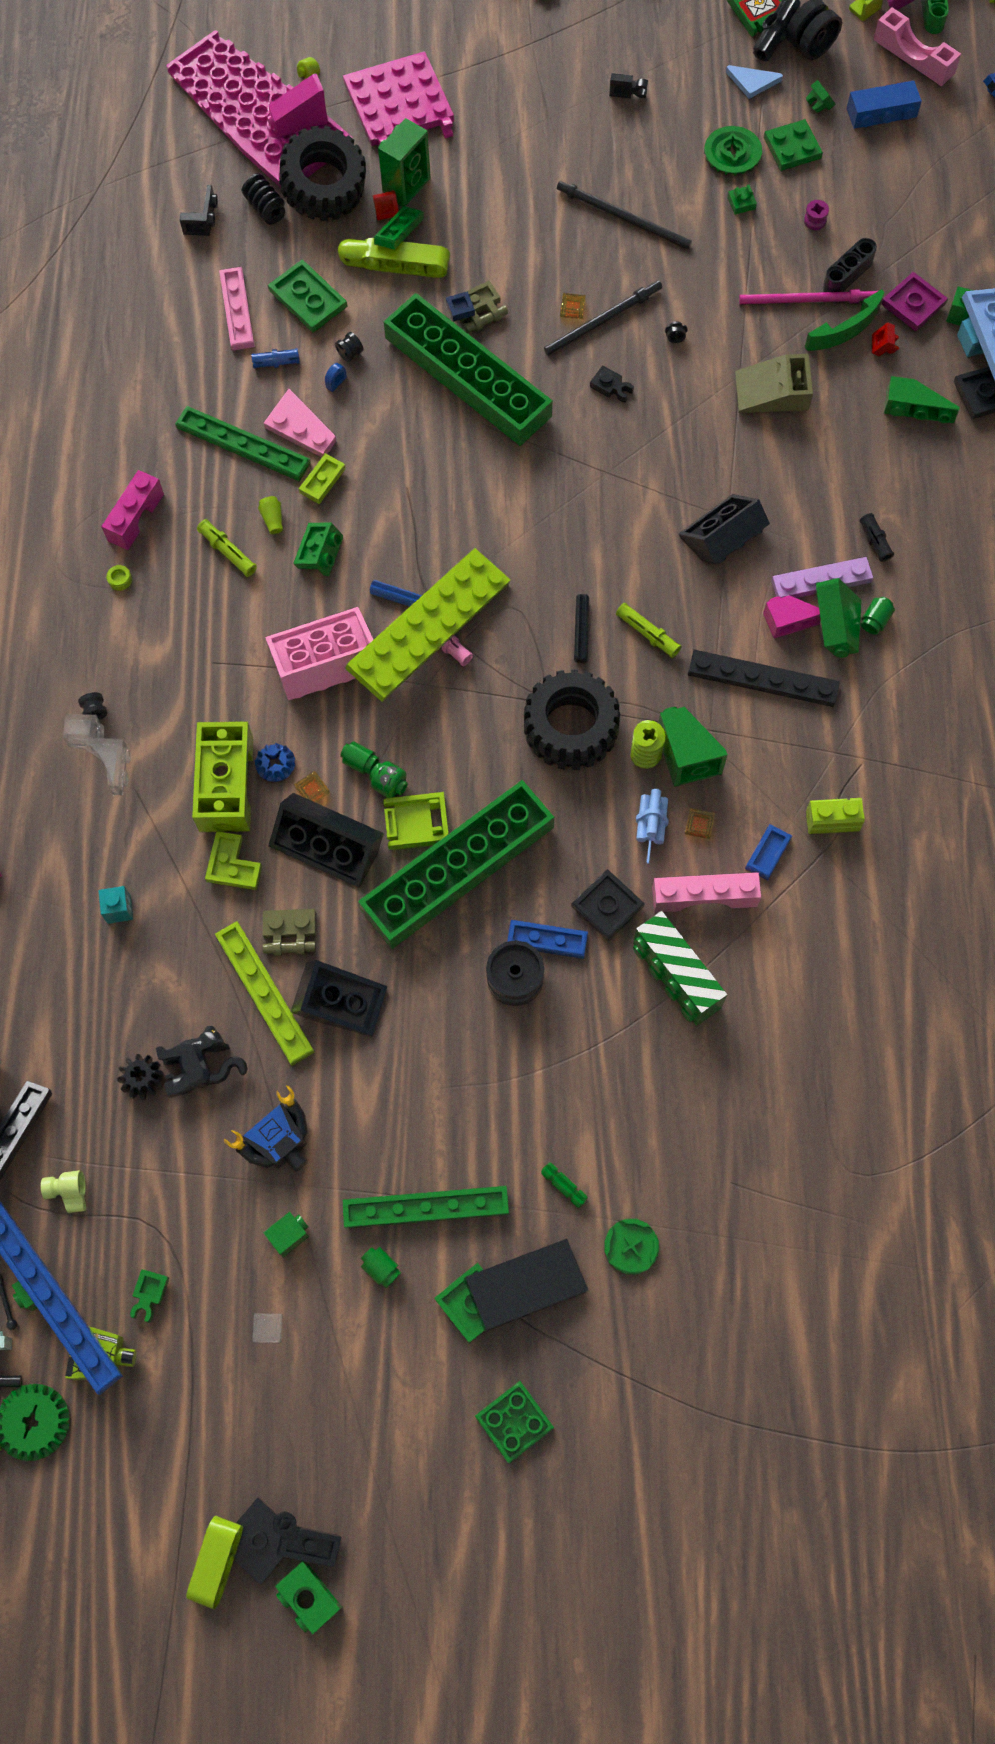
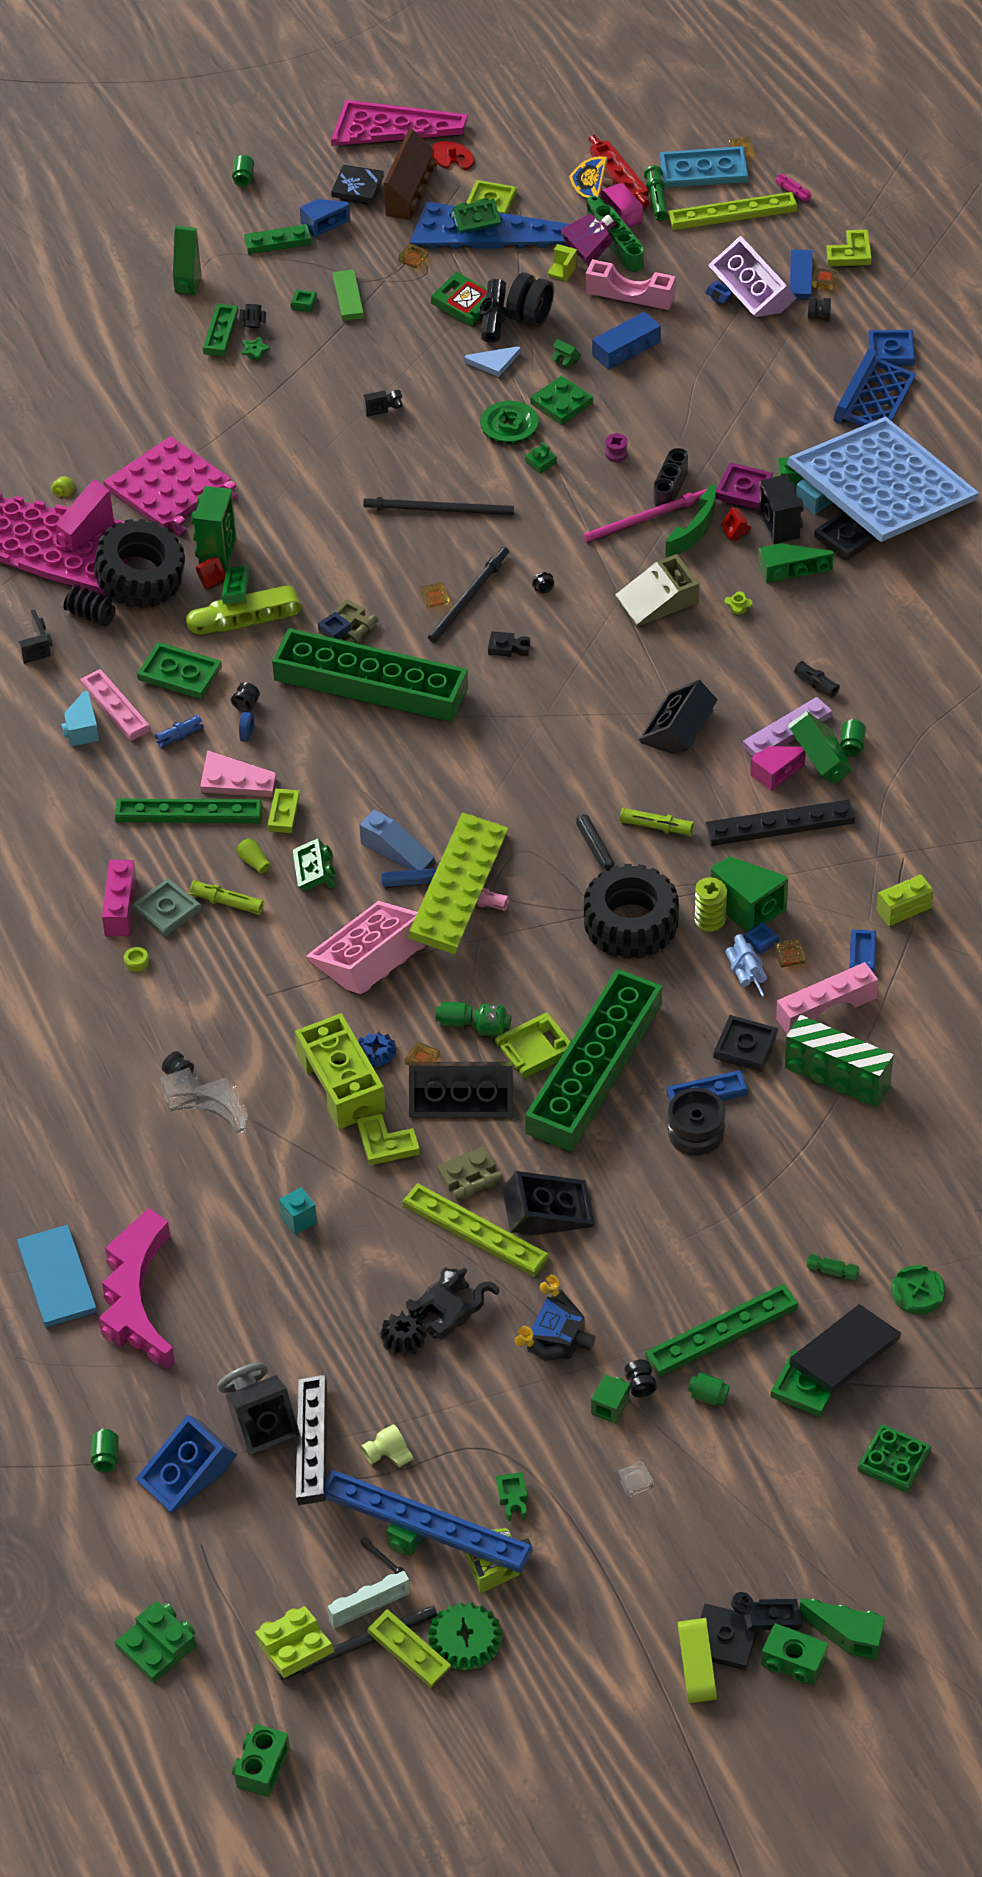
camera: 25 degrees left, 20 degrees down
none -> medium azure slope [61,691,99,746]
none -> sand green tile [131,878,202,937]
none -> medium blue slope [359,810,435,870]
none -> black wheel [624,1359,657,1398]
none -> lime plate [725,591,753,615]
none -> blue tile [744,922,779,955]
none -> black brick [759,475,804,544]
none -> green slope [799,1598,885,1660]

